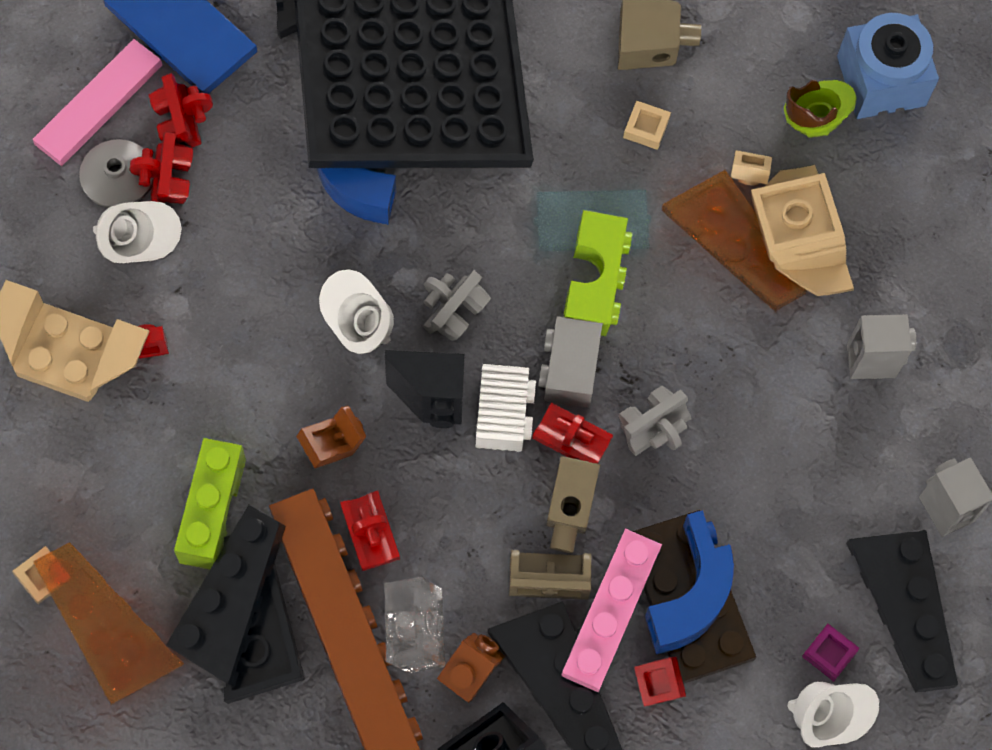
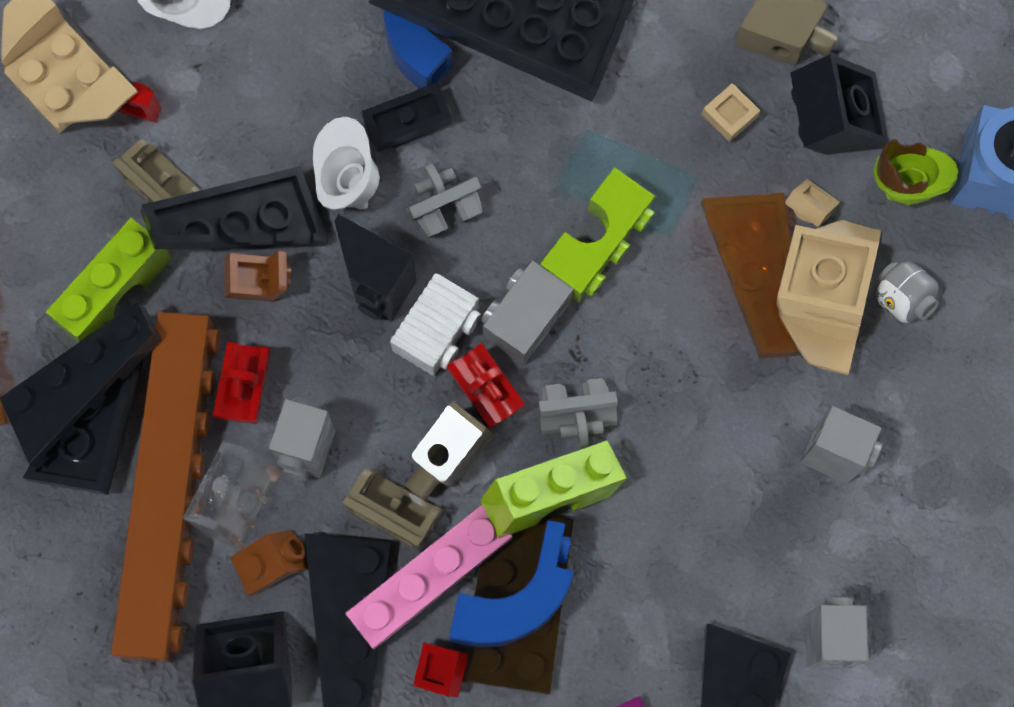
camera: 30 degrees right, 5 degrees up
none -> dark tan hinge [112,139,200,203]
none -> black wing [140,166,328,249]
none -> light grey brick [269,399,336,481]
none -> black plate [361,82,452,152]
none -> lime arch [480,440,627,539]
none -> black slope [790,54,889,155]
none -> light grey head [875,261,939,323]

